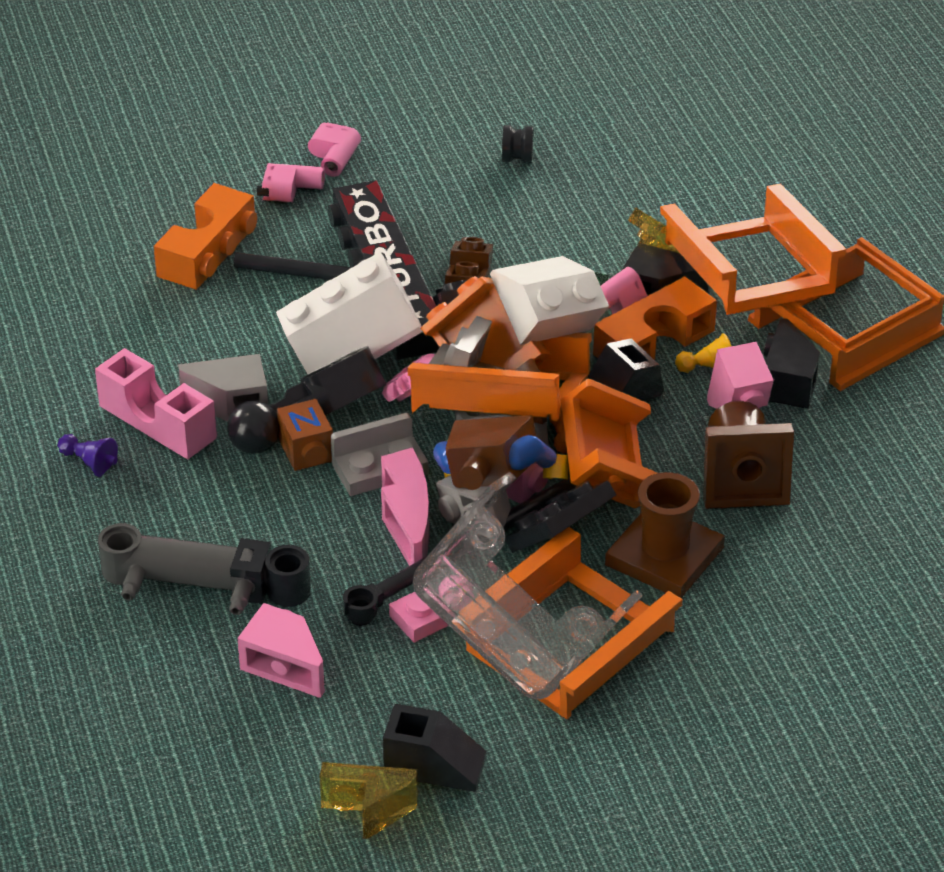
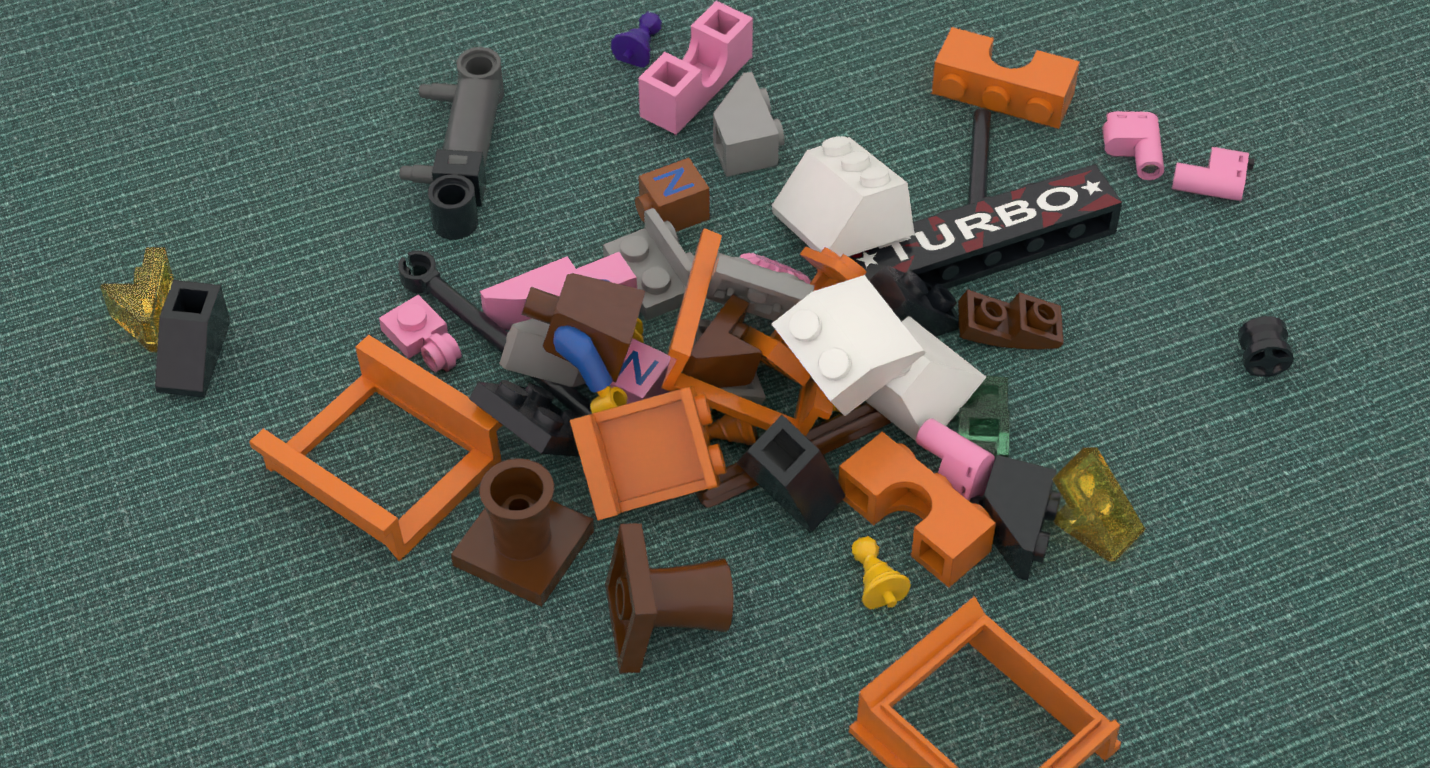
camera: 85 degrees right, 10 degrees up
black beam [227,346,386,454] -> none
bright pink slope [238,603,325,698] -> none
clear windscreen [413,472,643,699] -> none
orange piece [660,184,846,315] -> none
bright pink slope [706,342,774,409] -> none
black slope [764,318,820,409] -> none

